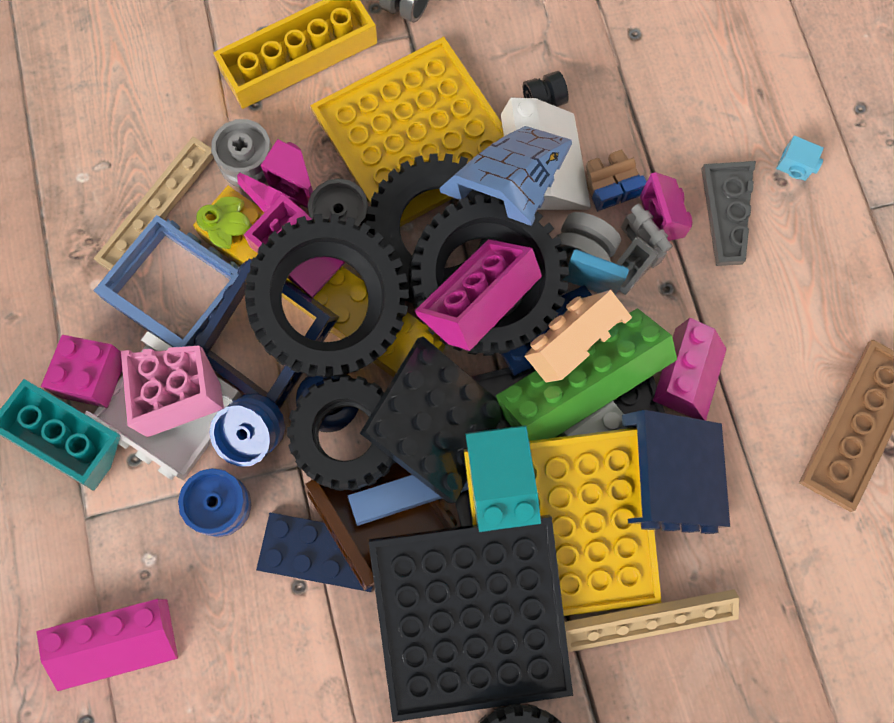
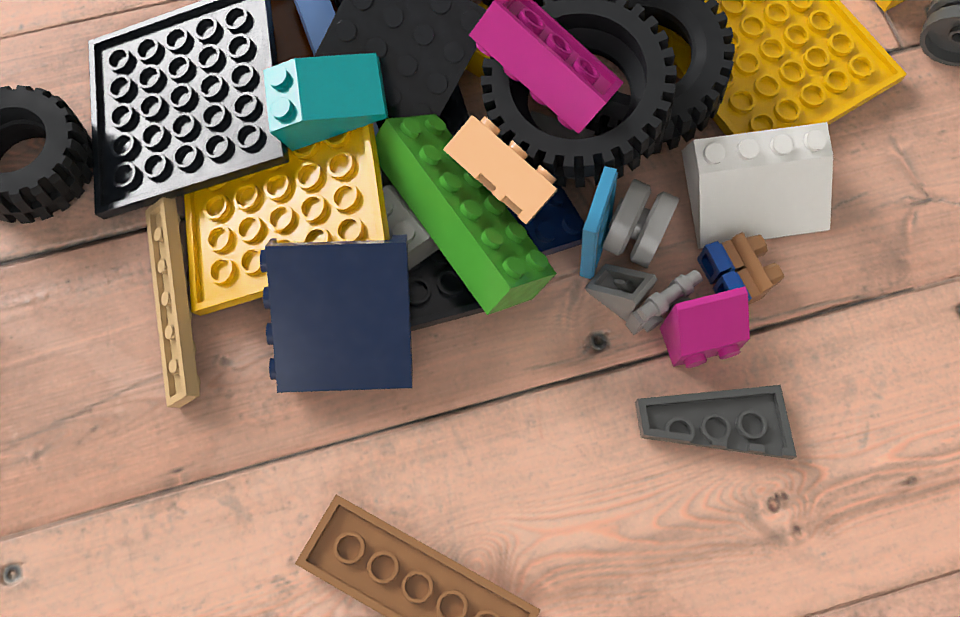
camera: 85 degrees right, 5 degrees down
medium blue wedge [439,126,572,226] -> none
black wheel [522,71,569,107] -> none
dark pink slope [653,318,727,421] -> none
medium azure brick [776,135,824,181] -> none

